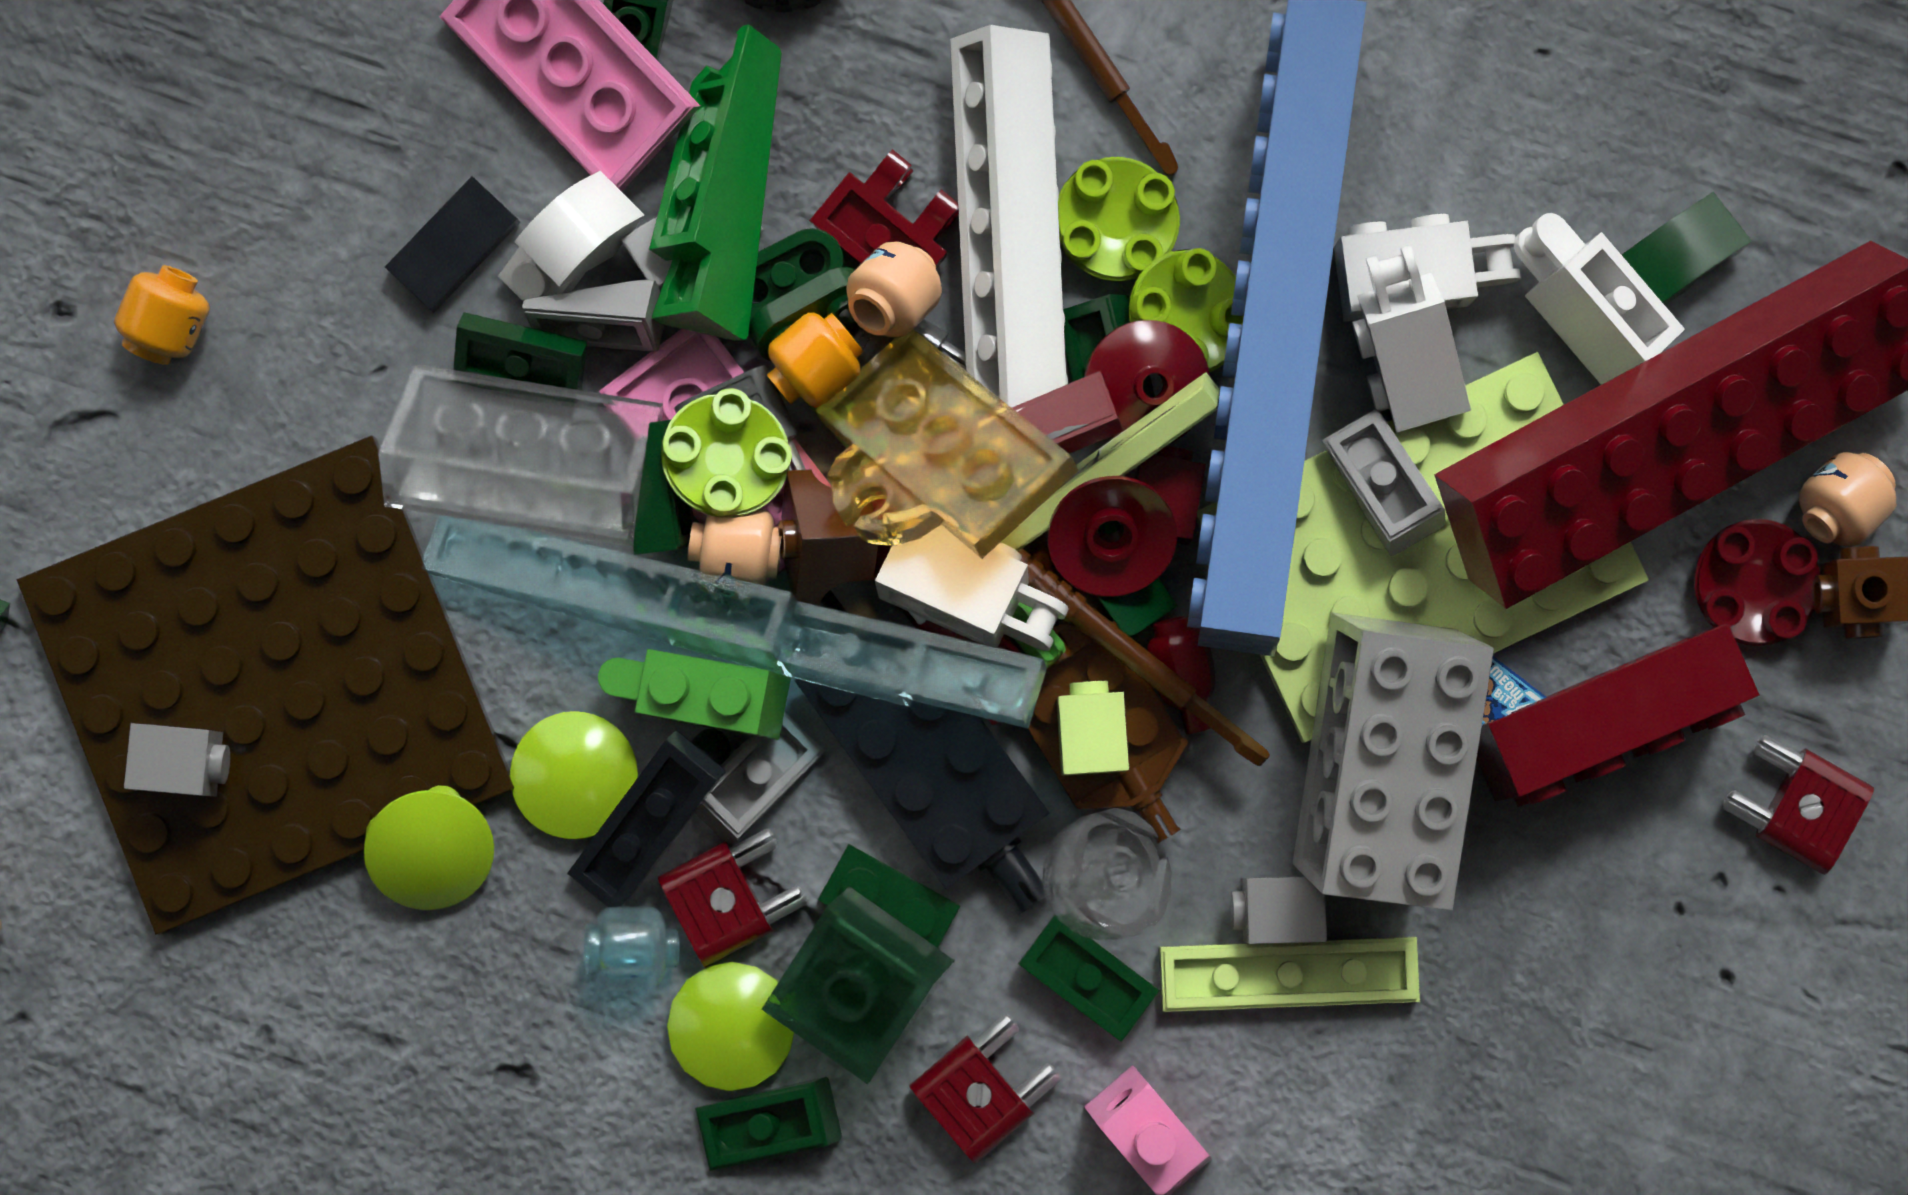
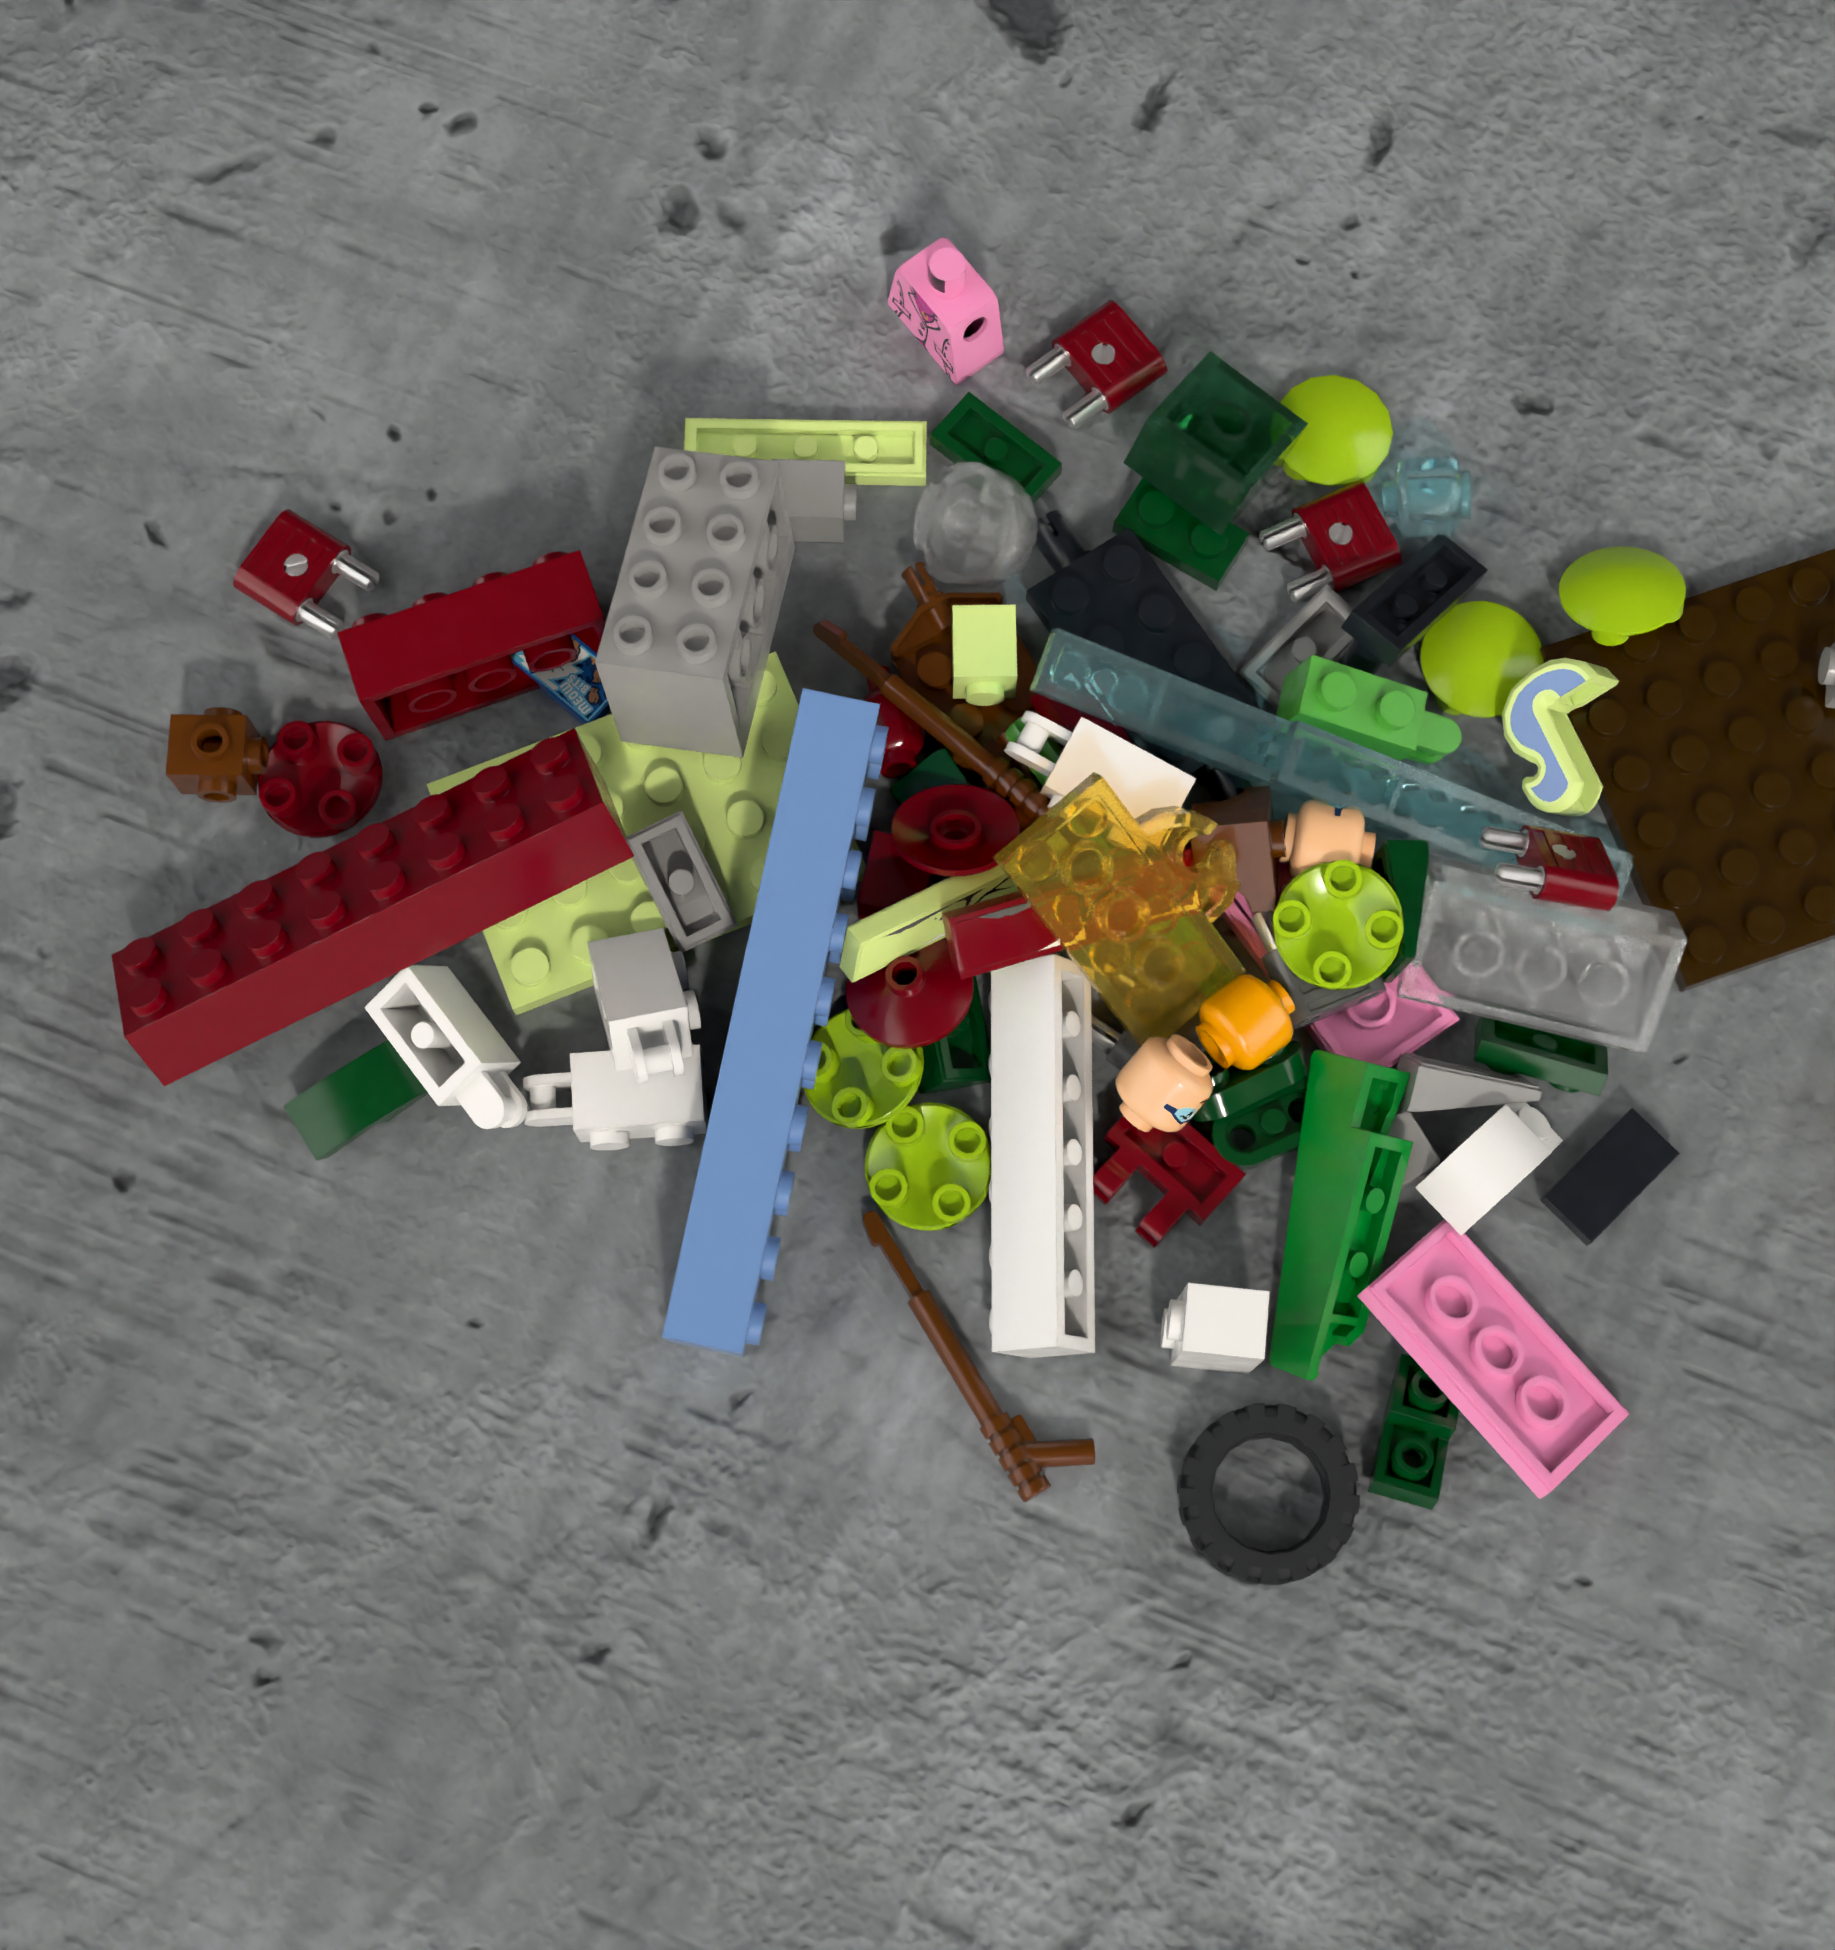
camera: 175 degrees left, 10 degrees down
dark green slope [695,1077,842,1171] -> none
light nougat head [1799,452,1897,547] -> none
none -> white brick [1160,1283,1270,1374]
none -> dark red piece [1479,825,1619,912]
none -> yellowish green animal [1502,658,1619,817]

